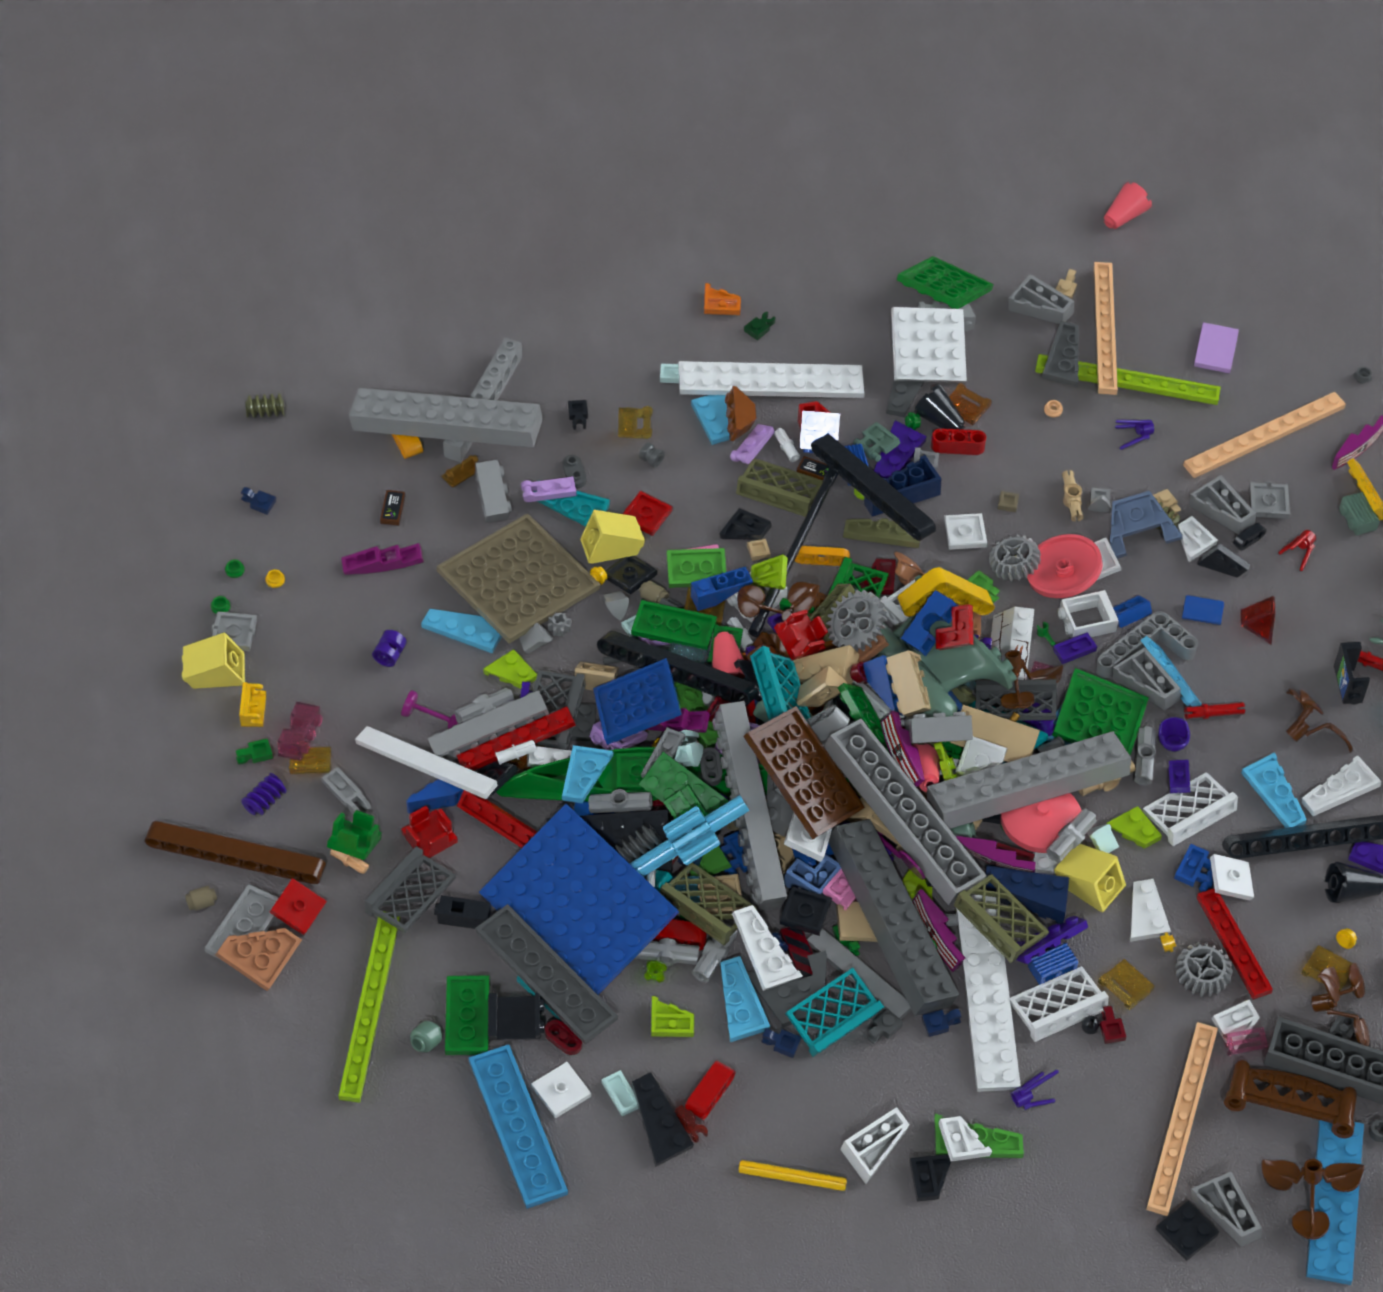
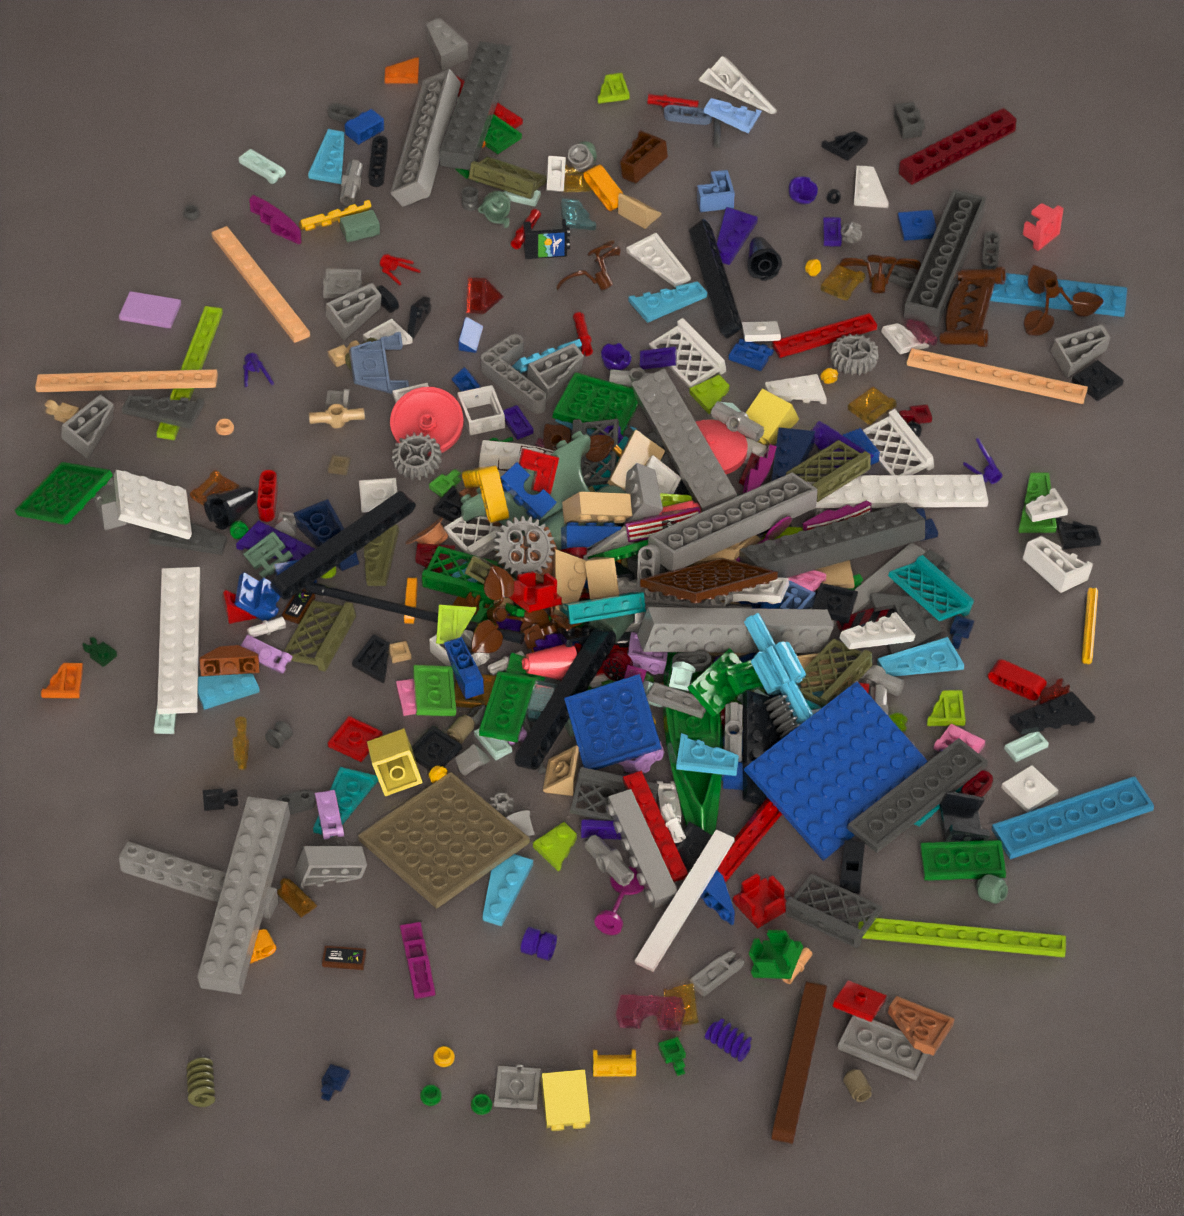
camera: 90 degrees left, 5 degrees down
none -> bright pink plate [933,724,985,754]

